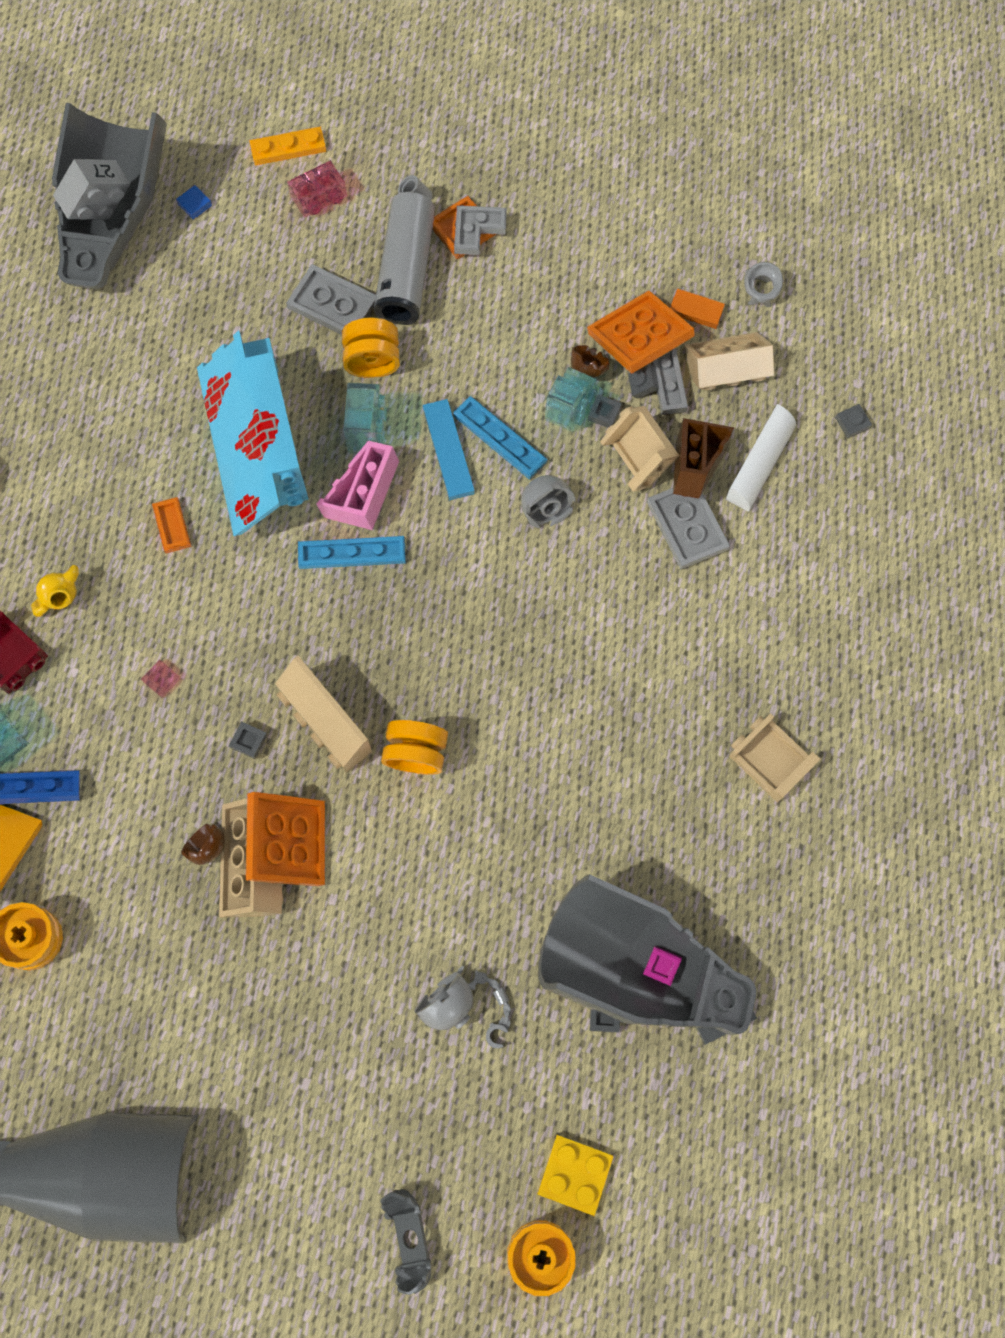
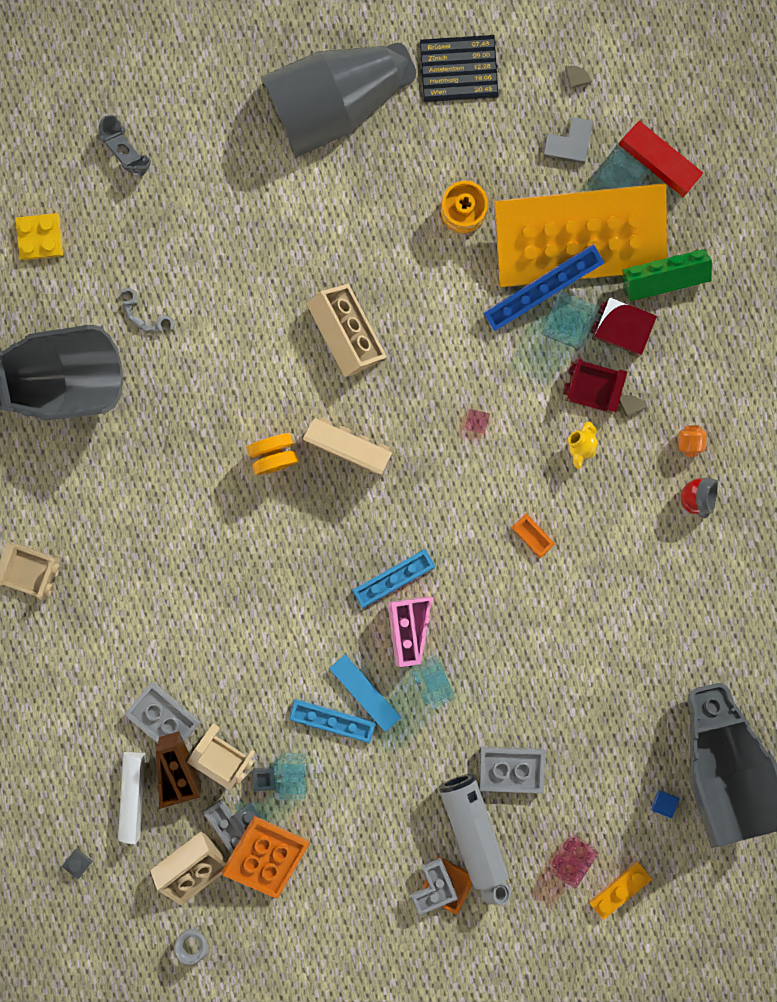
camera: 160 degrees right, 15 degrees up
light grey brick [53,159,130,220] -> none
reddish brown hair [181,824,225,865] -> none
medium azure panel [197,330,309,536] -> none
dark grey plate [229,721,268,759] -> none
orange plate [246,792,325,886] -> none
light orange wheel [342,318,400,378] -> none
light grey cylinder [414,972,473,1030] -> none
light orange wheel [507,1220,575,1296] -> none
light grey cylinder [521,475,576,528] -> none
reddish brown hair [570,345,609,379] -> none
dark pink tile [643,946,682,986] -> none
orange tile [670,288,725,329] -> none

